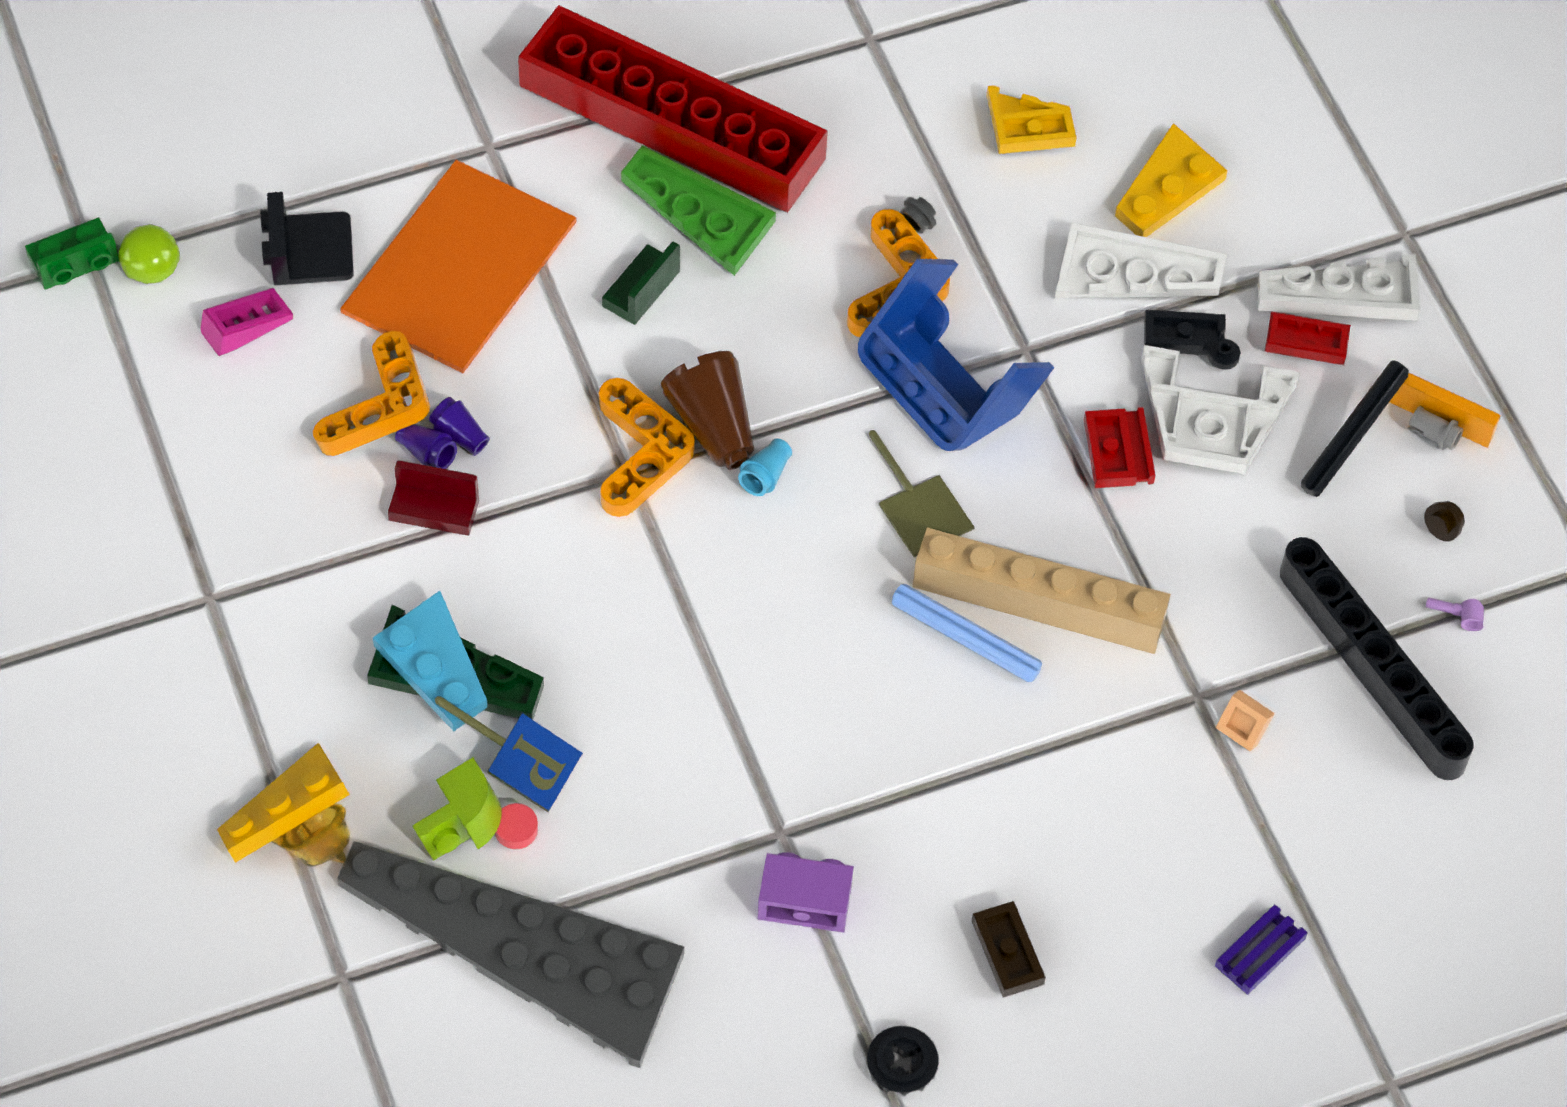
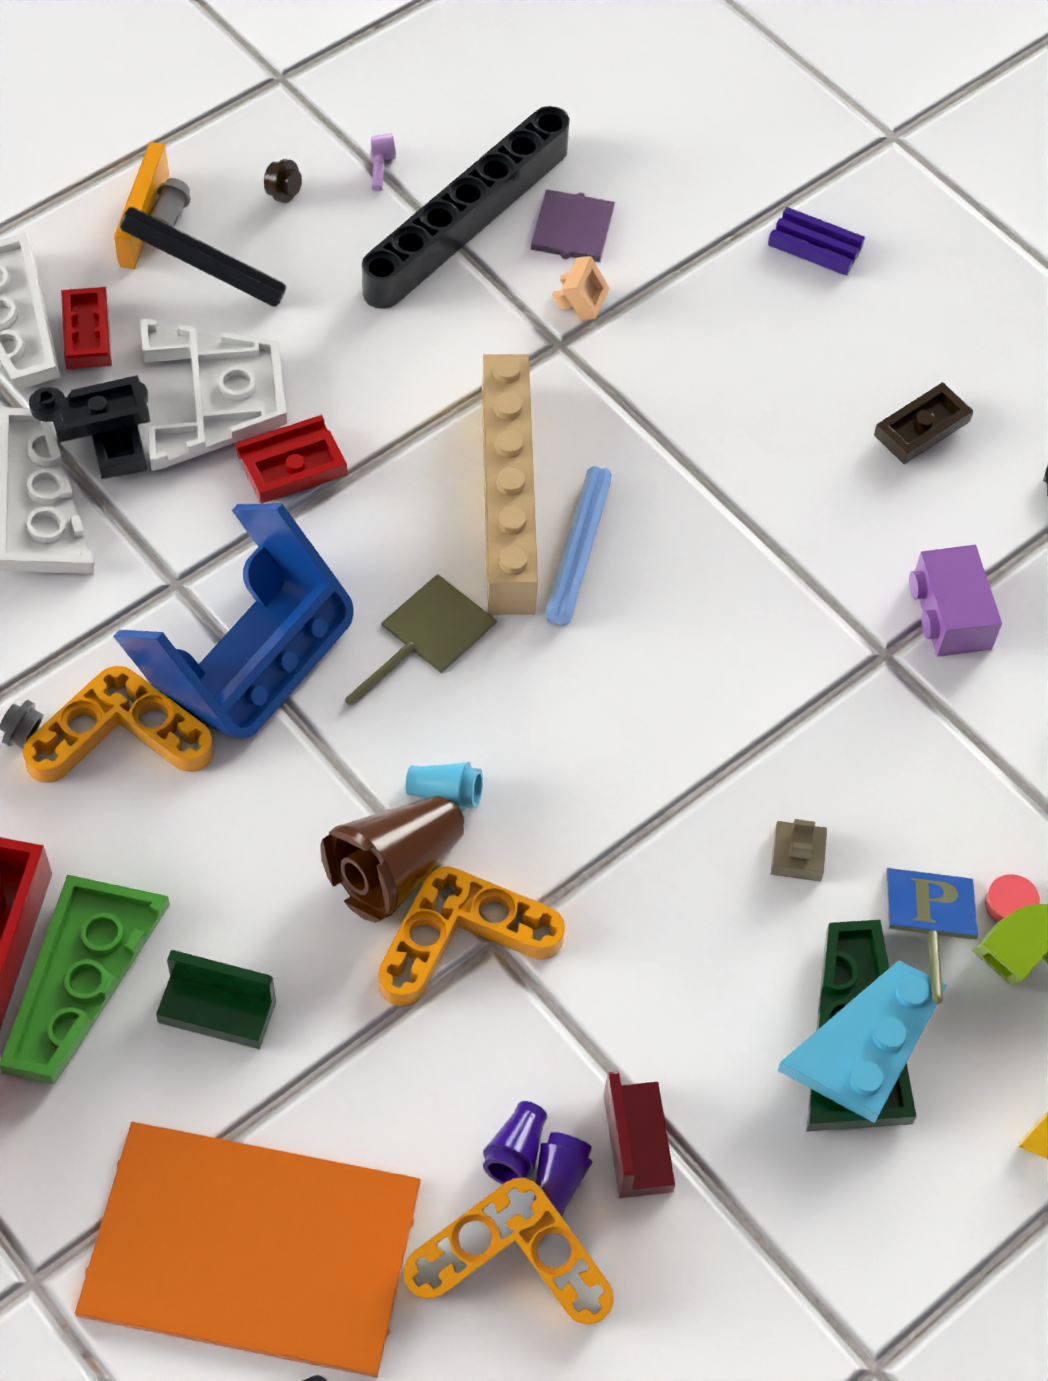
camera: 110 degrees left, 0 degrees up
none -> black hinge [29,375,150,443]
none -> clear purple piece [531,189,615,263]
none -> dark tan tile [770,819,827,882]

